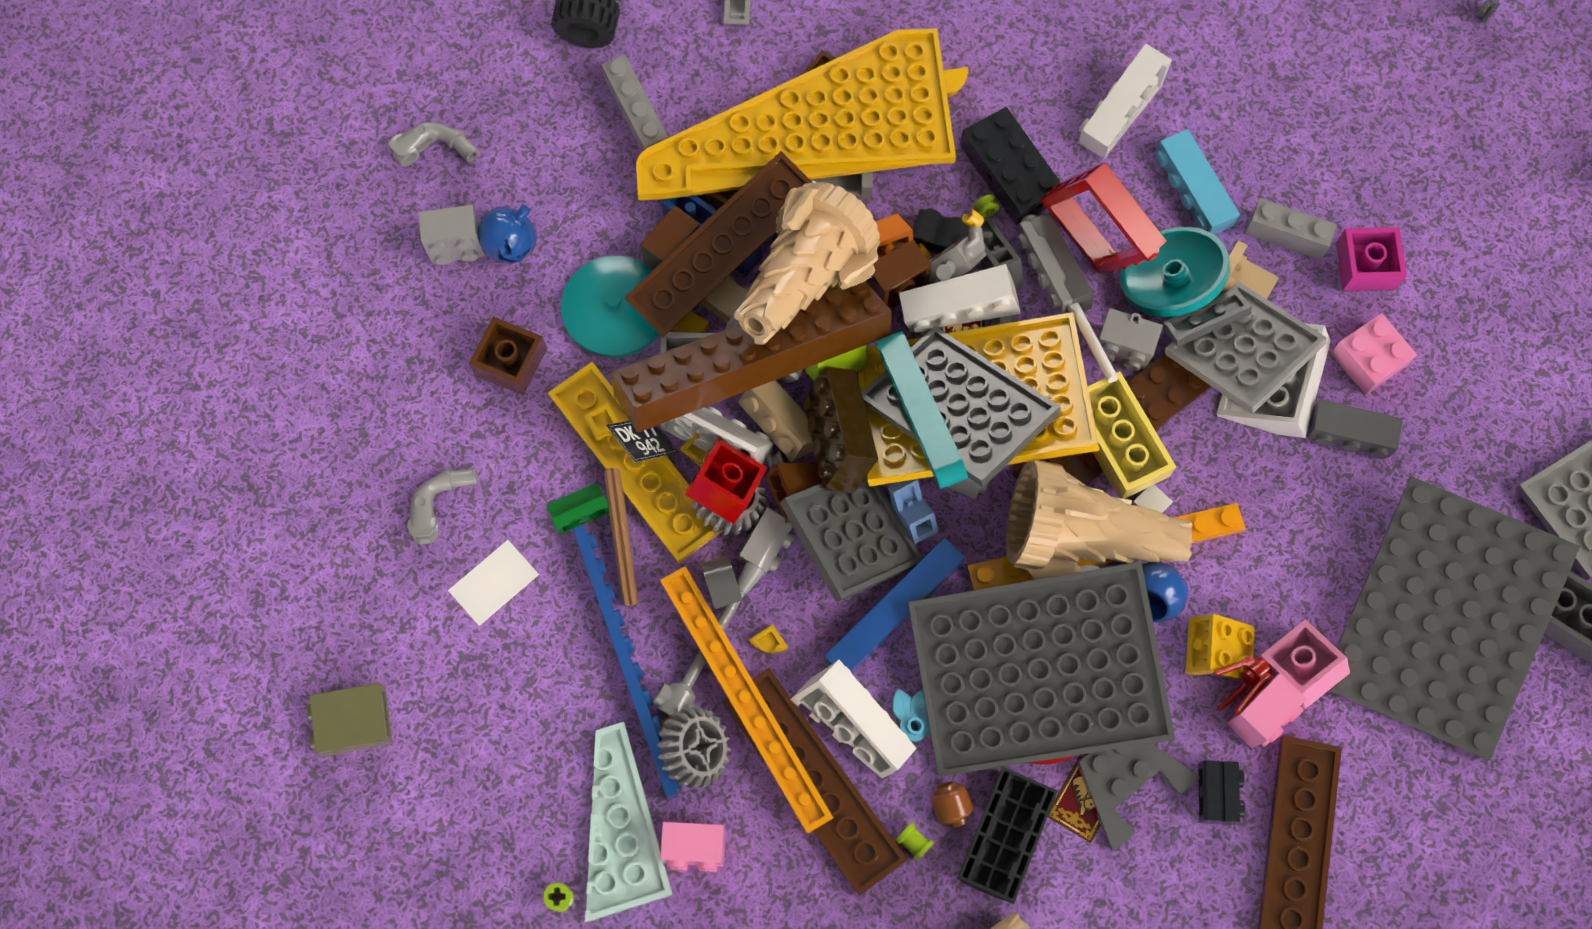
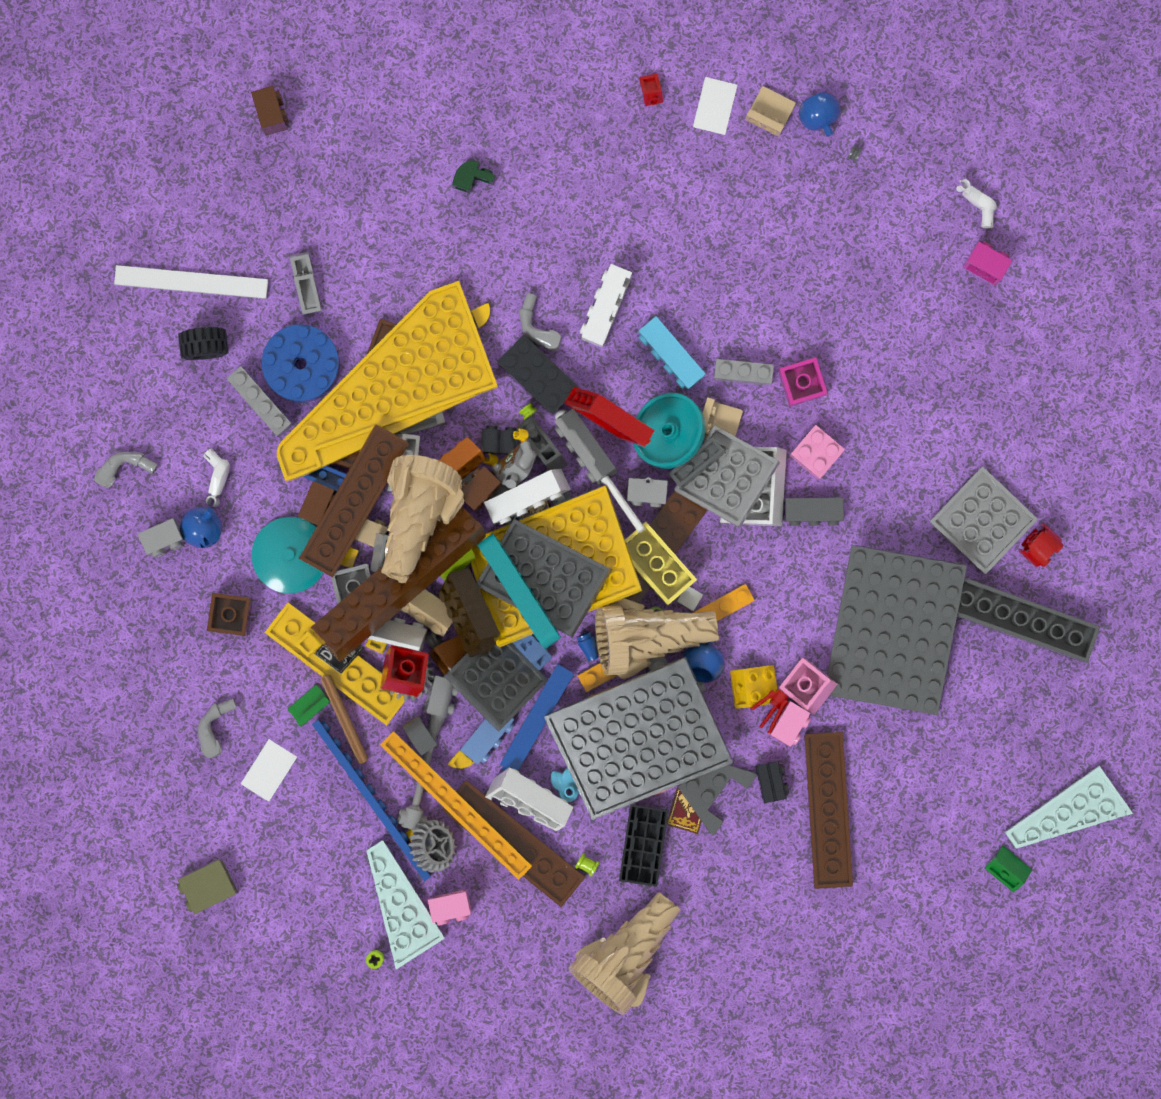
camera: 15 degrees left, 15 degrees up
dark orange head [930,781,974,828] -> none
none -> white arm [203,448,230,507]
none -> blue brick [262,324,340,403]
none -> medium blue brick [460,718,515,764]
none -> light grey piece [519,293,561,351]
none -> blue cone [576,631,599,661]

